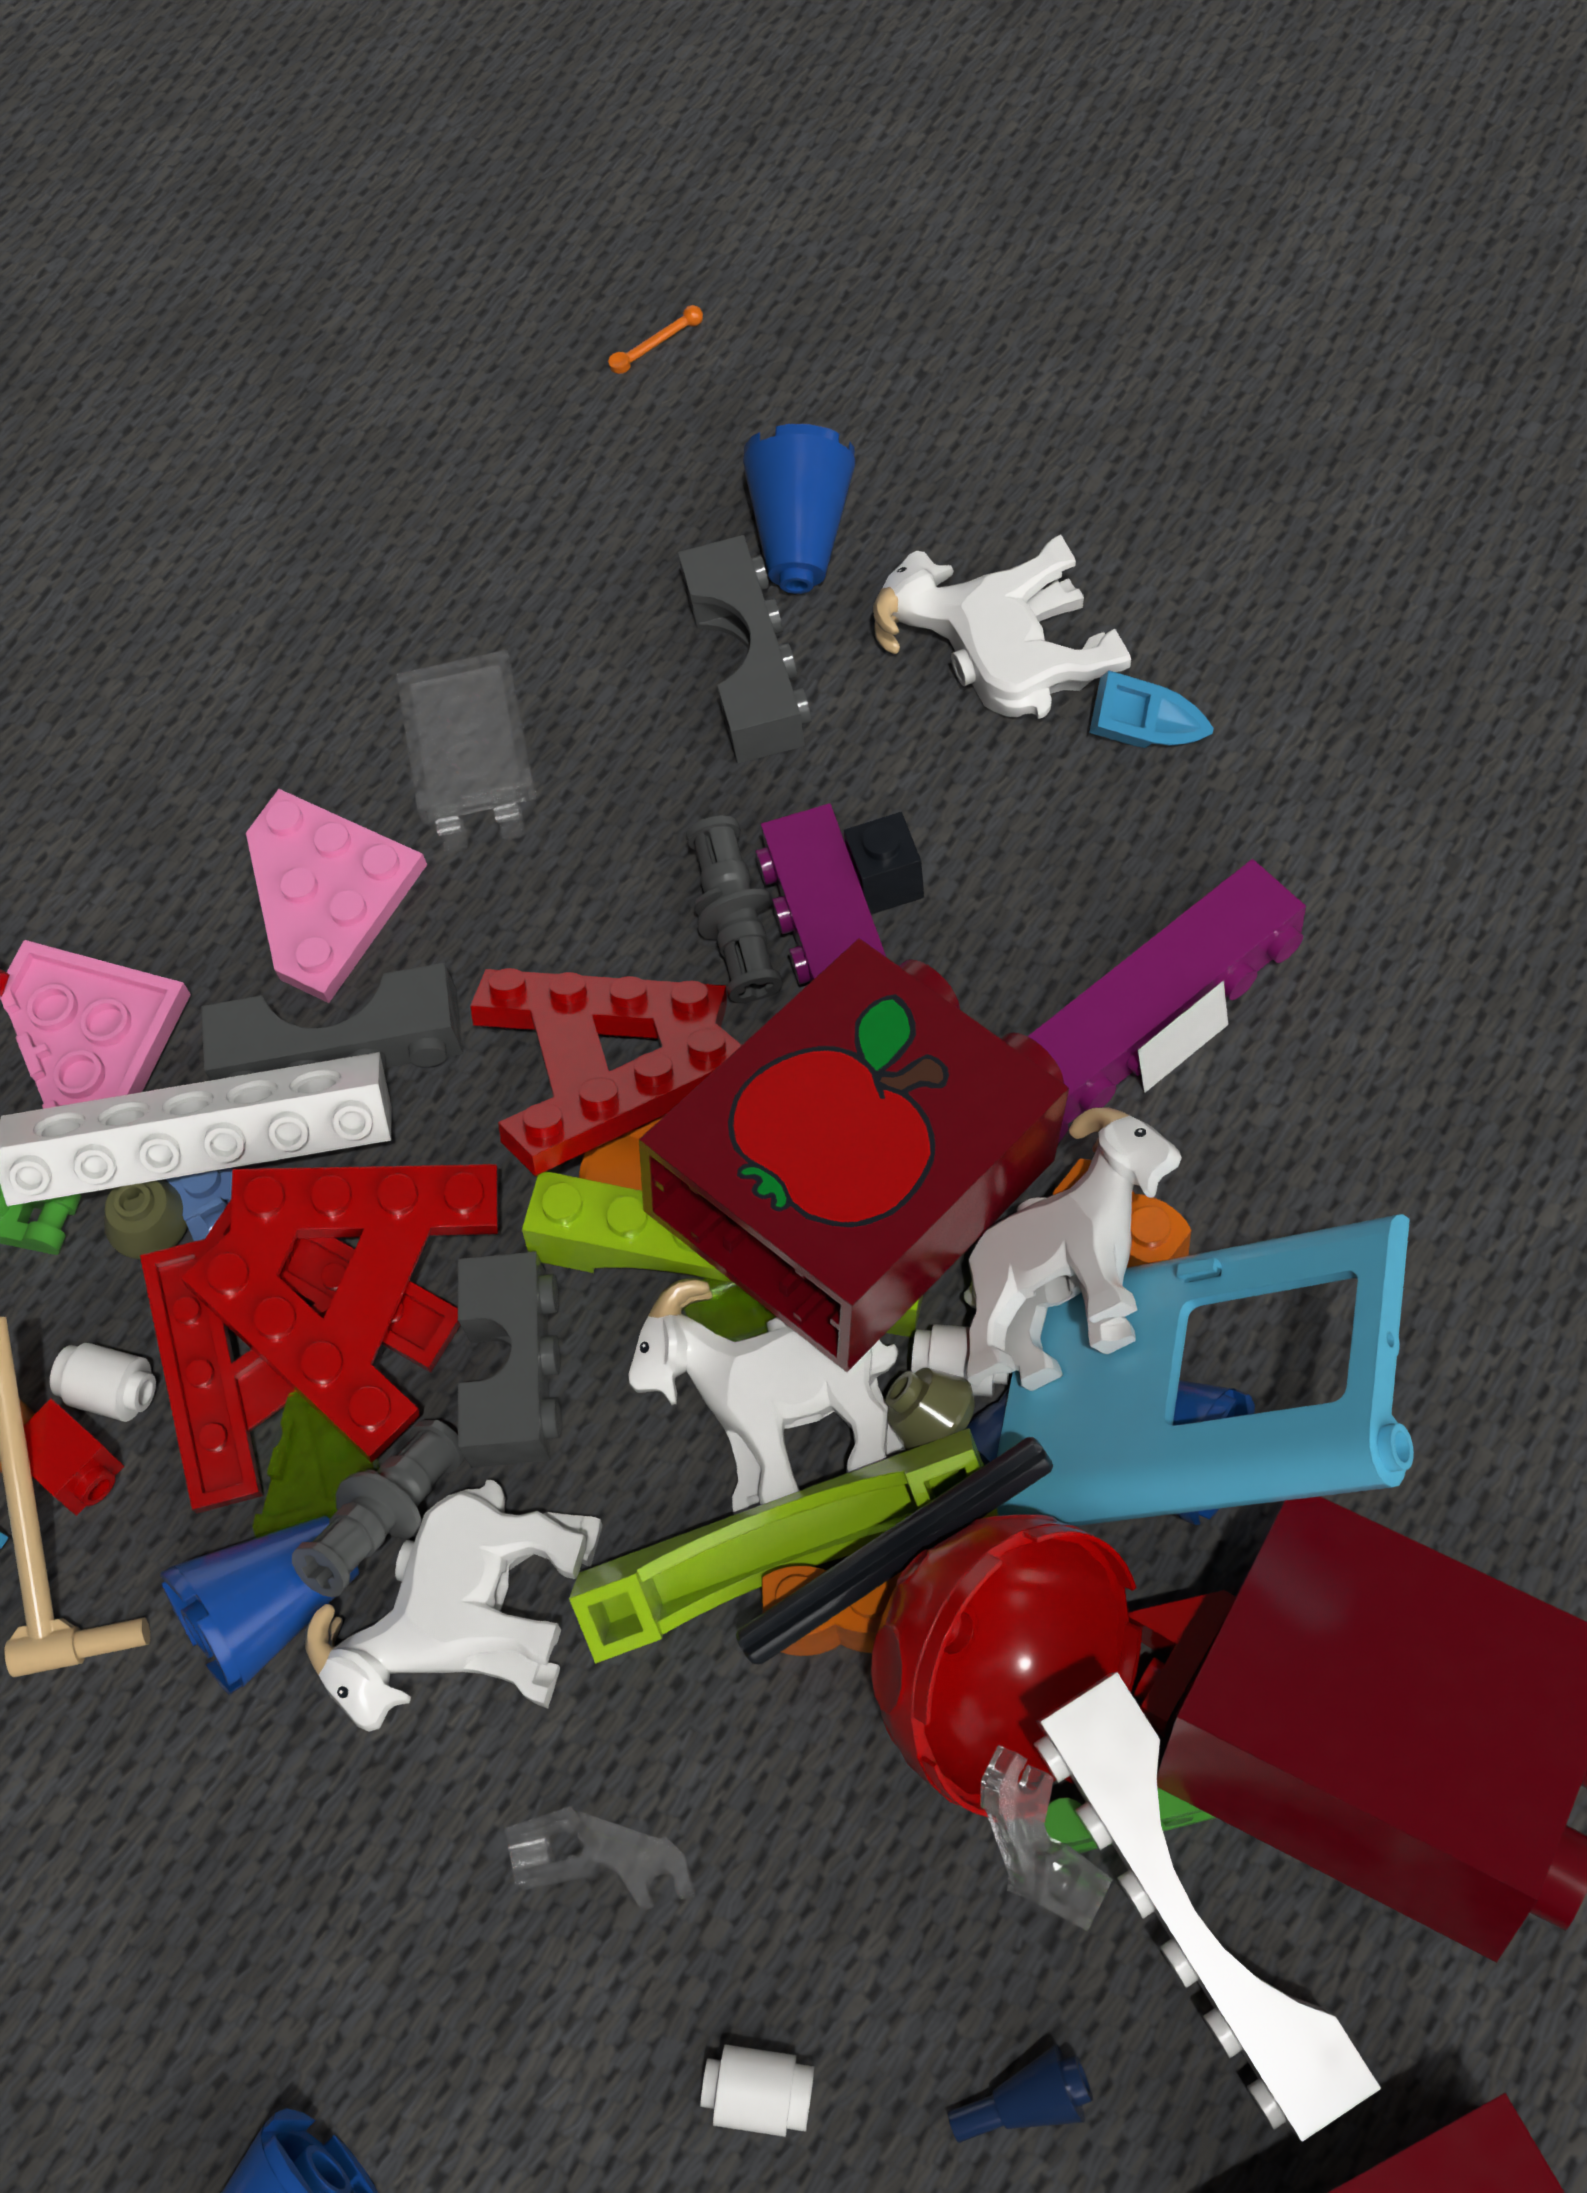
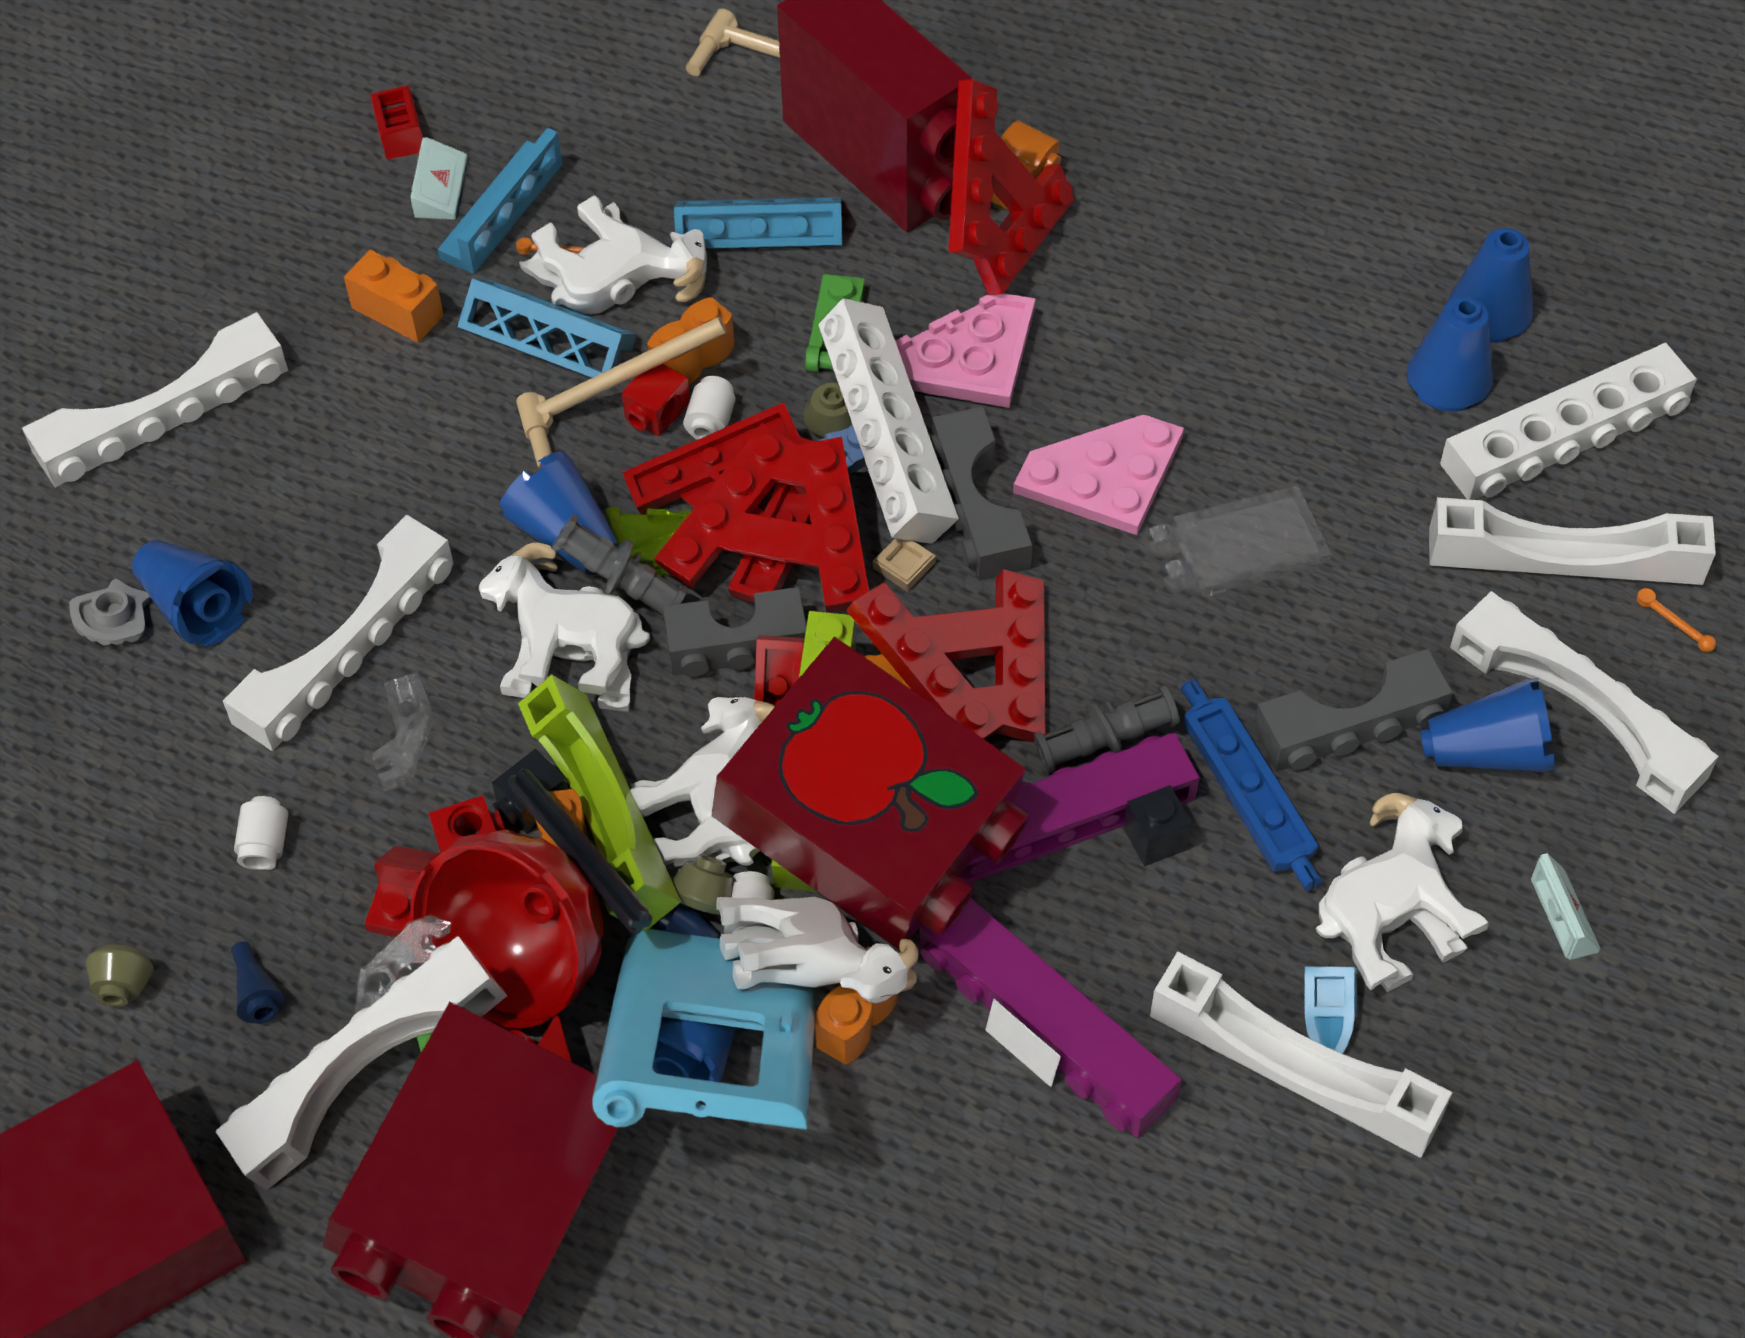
camera: 75 degrees right, 5 degrees down
none -> white arch [223,515,453,751]
none -> red slope [364,845,439,941]
none -> red brick [428,795,505,853]
none -> black brick [491,748,568,834]
none -> red slope [754,635,805,706]
none -> tan tile [873,538,936,592]
none -> white arch [1150,952,1452,1158]
none -> blue plate [1180,679,1322,891]
none -> blue cone [1407,296,1494,412]
none -> white arch [1429,497,1716,585]
none -> white brick [1440,343,1697,500]
none -> blue cone [1449,228,1534,343]
none -> white arch [1450,591,1719,814]
none -> light aqua slope [1531,853,1601,960]

